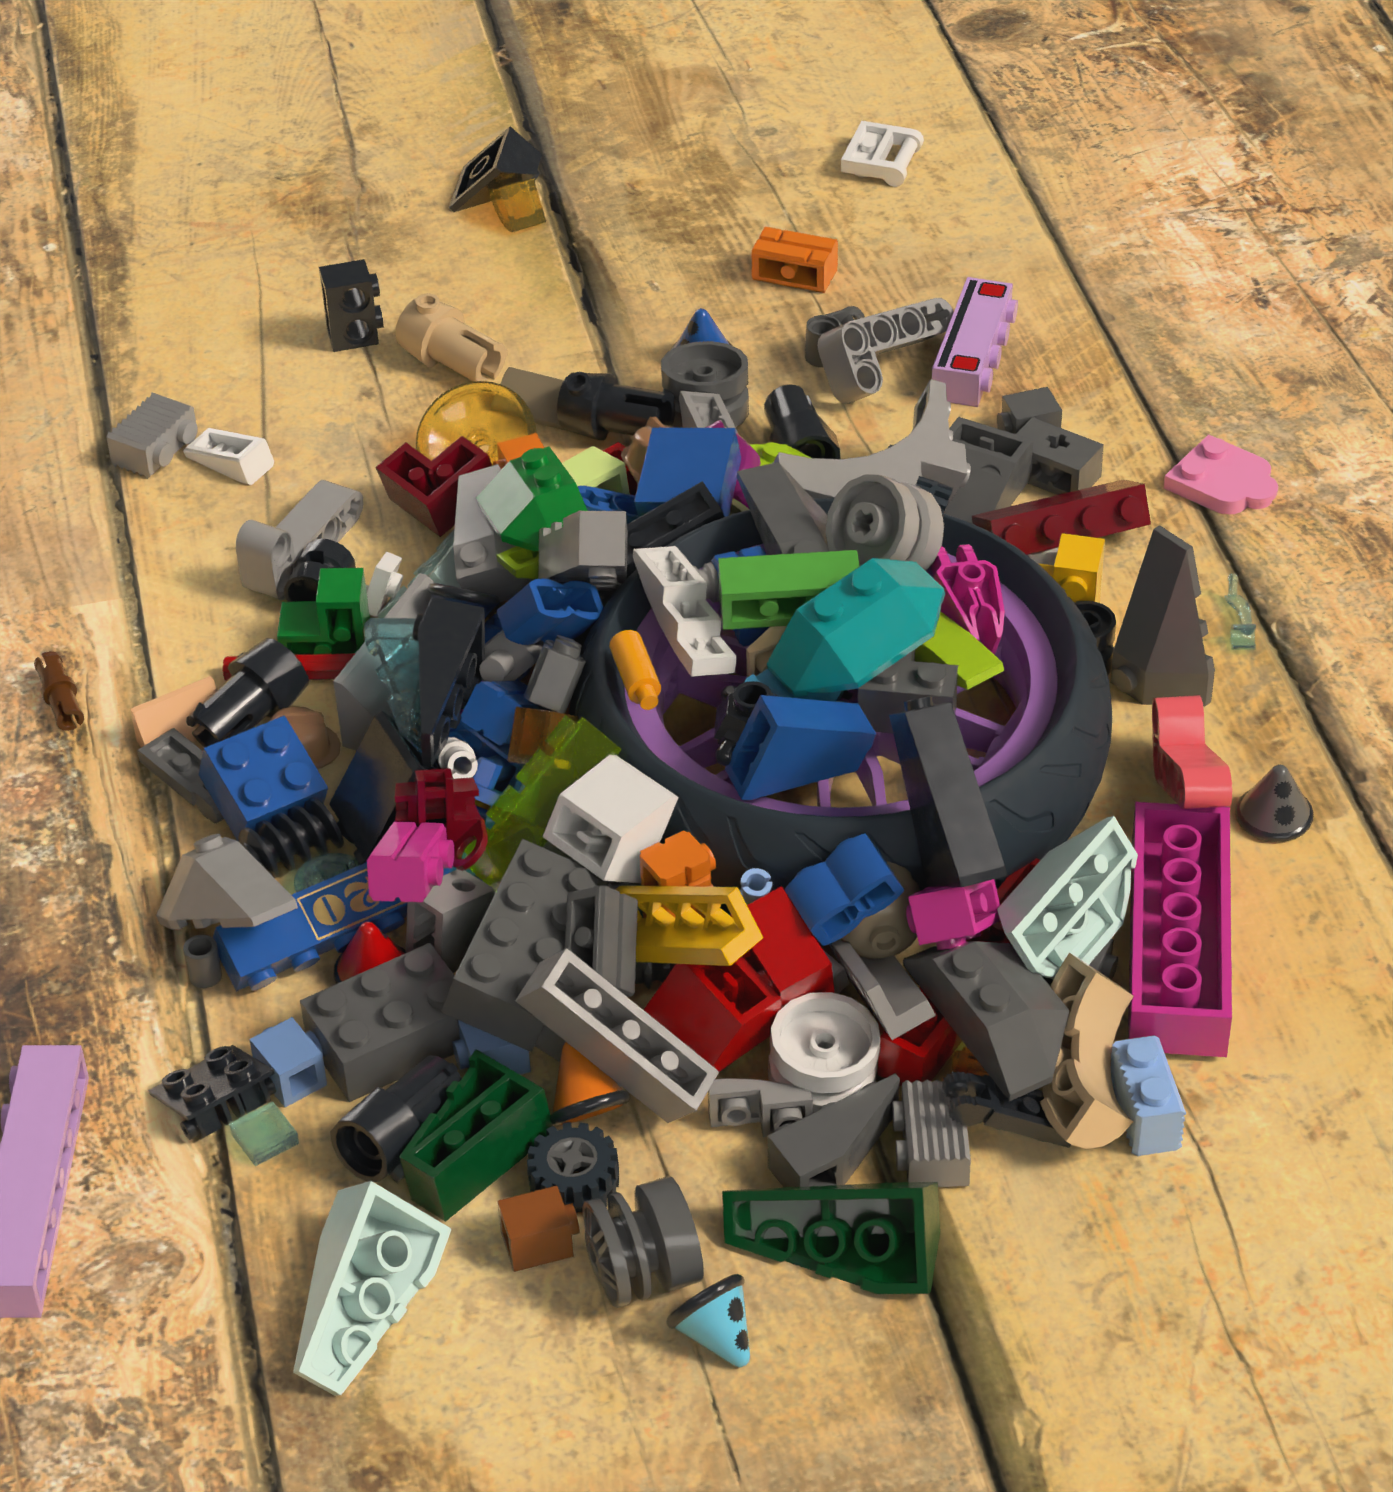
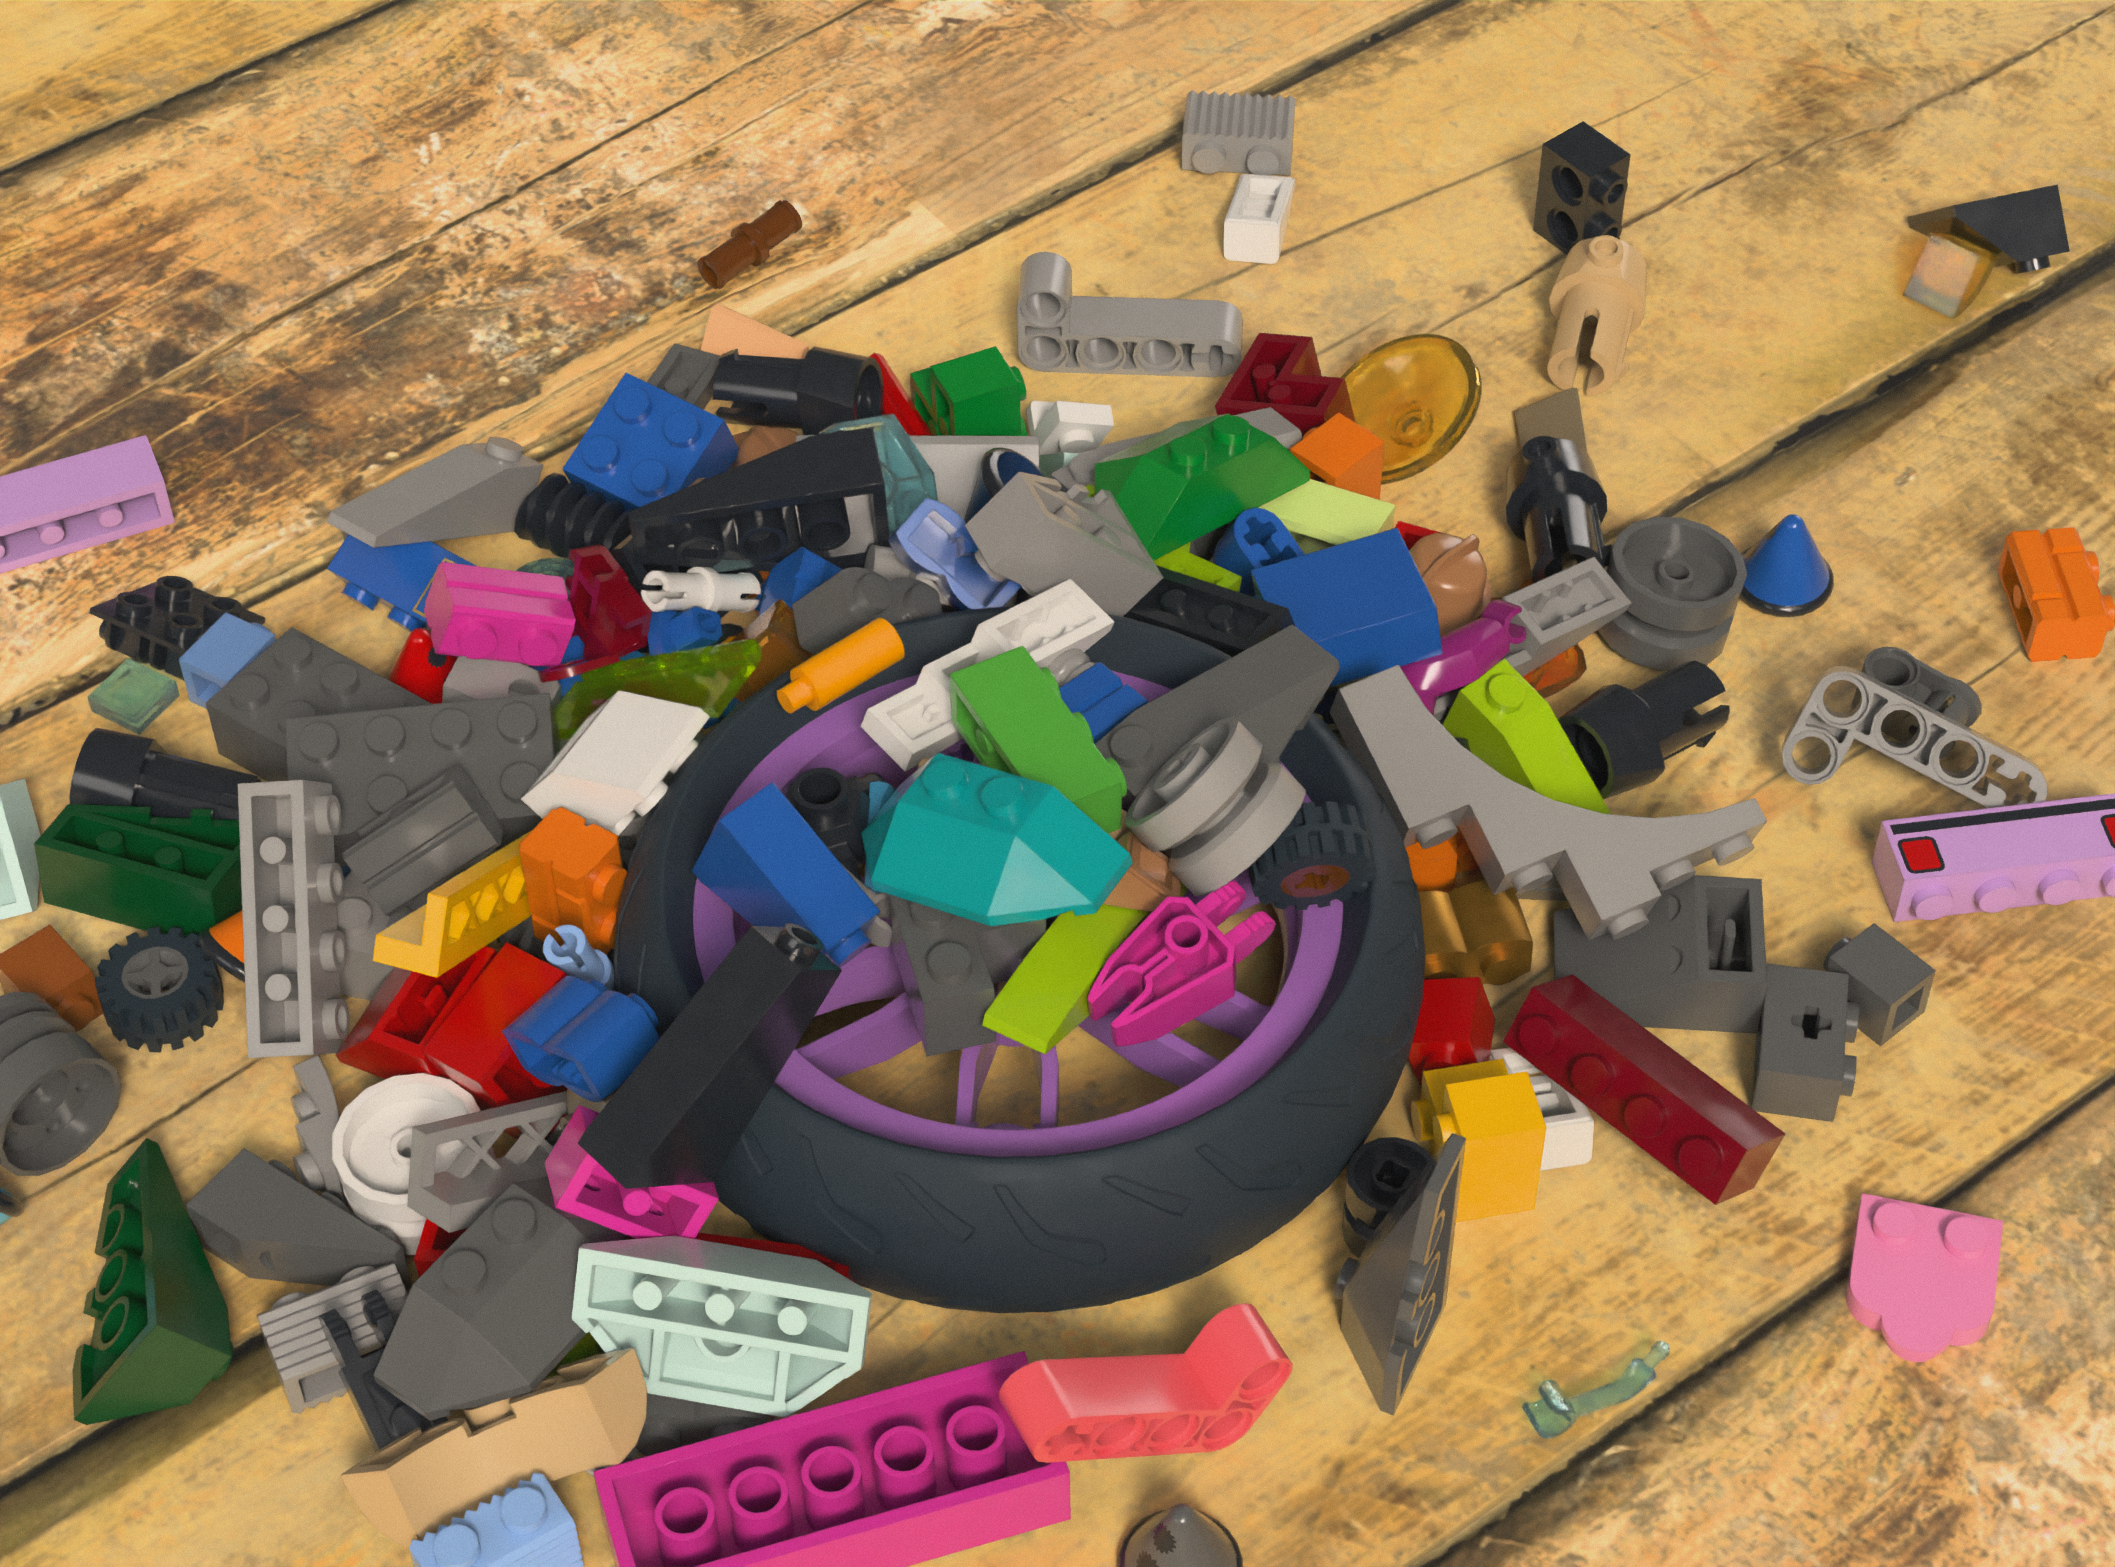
camera: 65 degrees right, 5 degrees up
black wheel [284,538,356,602] -> none

